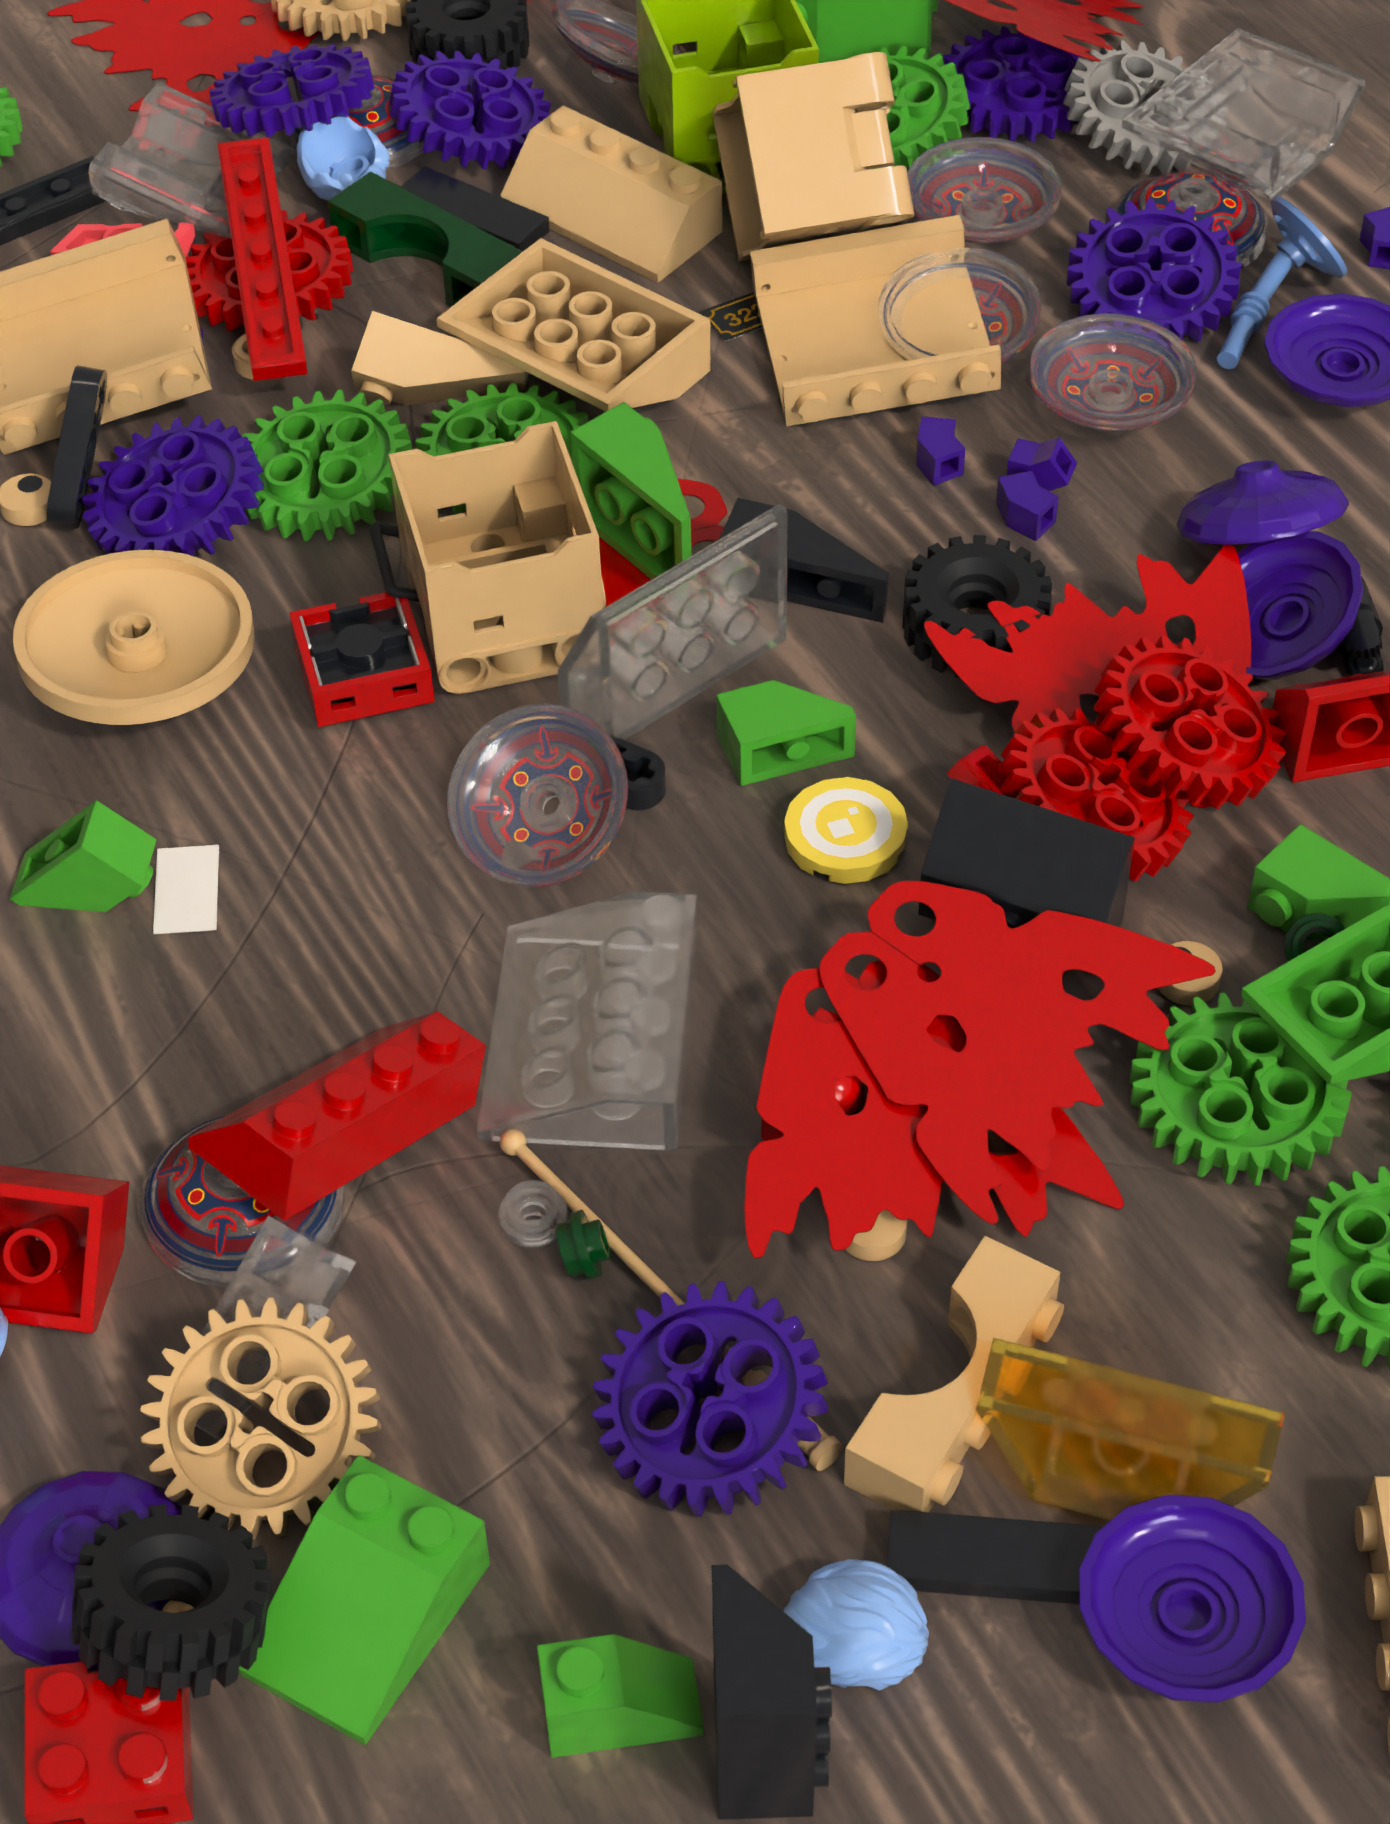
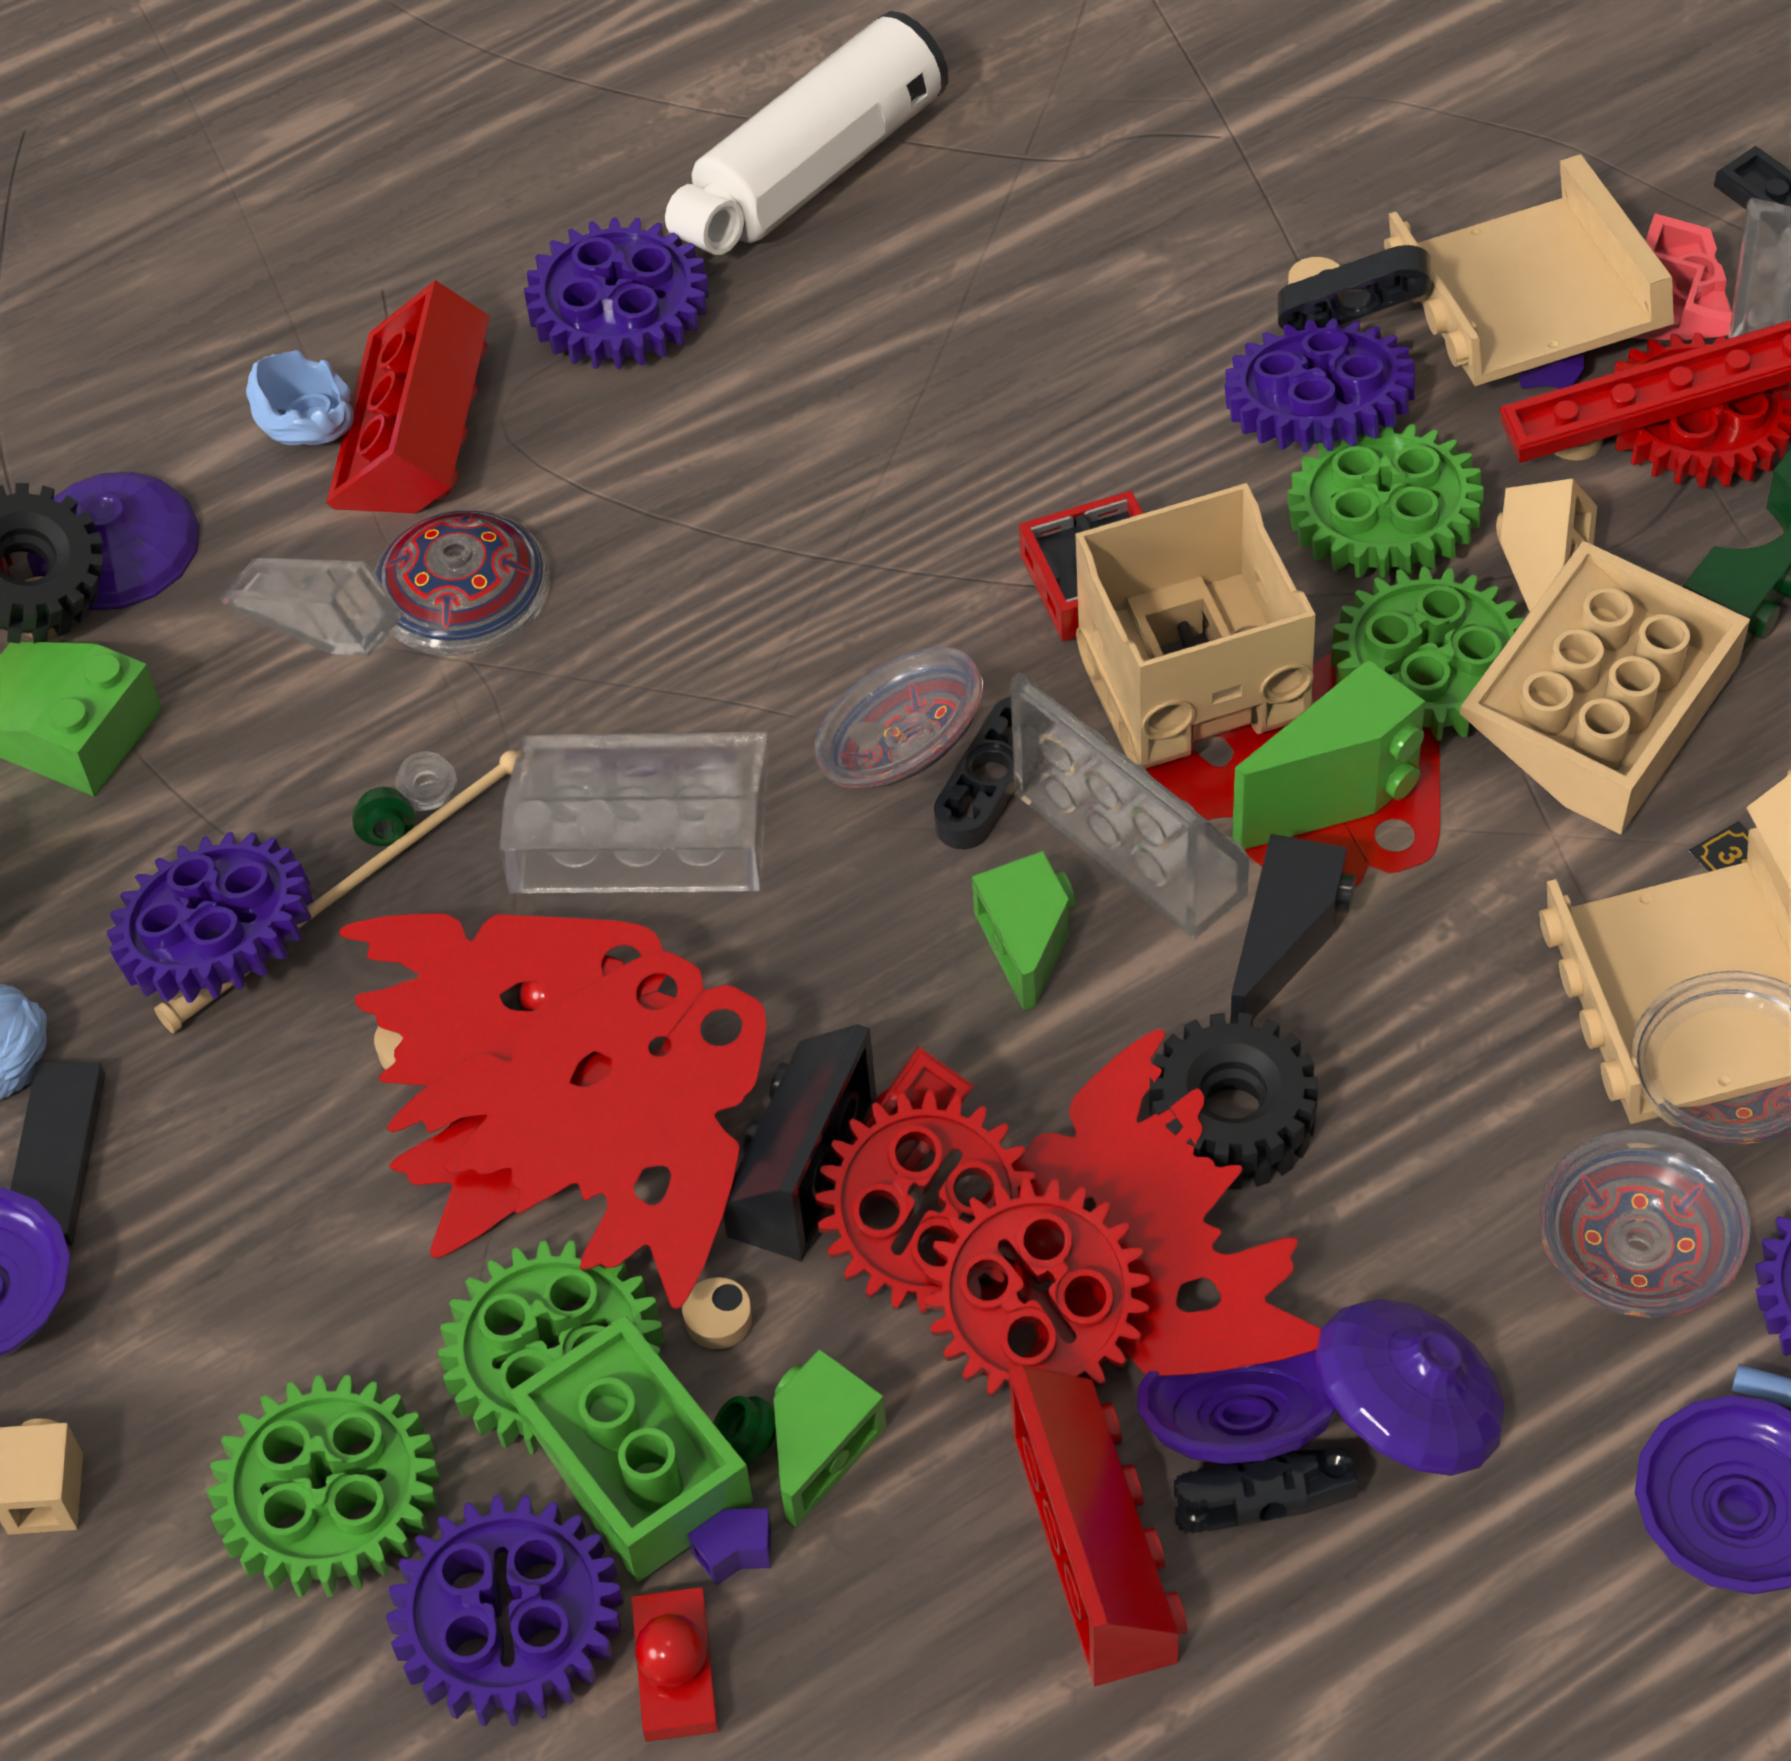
camera: 90 degrees right, 5 degrees up
bright green slope [10,800,157,912] -> none
tan dish [13,550,255,725] -> none
tan gear [140,1297,381,1540] -> none
white sticker [153,845,219,935] -> none
red slope [188,1011,486,1221] -> none
light yellow tile [784,777,908,884] -> none
tan arch [844,1236,1064,1512] -> none
dark purple piece [916,416,966,486] -> none
clear yellow wedge [976,1337,1285,1521] -> none
dark purple piece [996,471,1059,541] -> none
dark purple piece [1007,437,1077,491] -> none

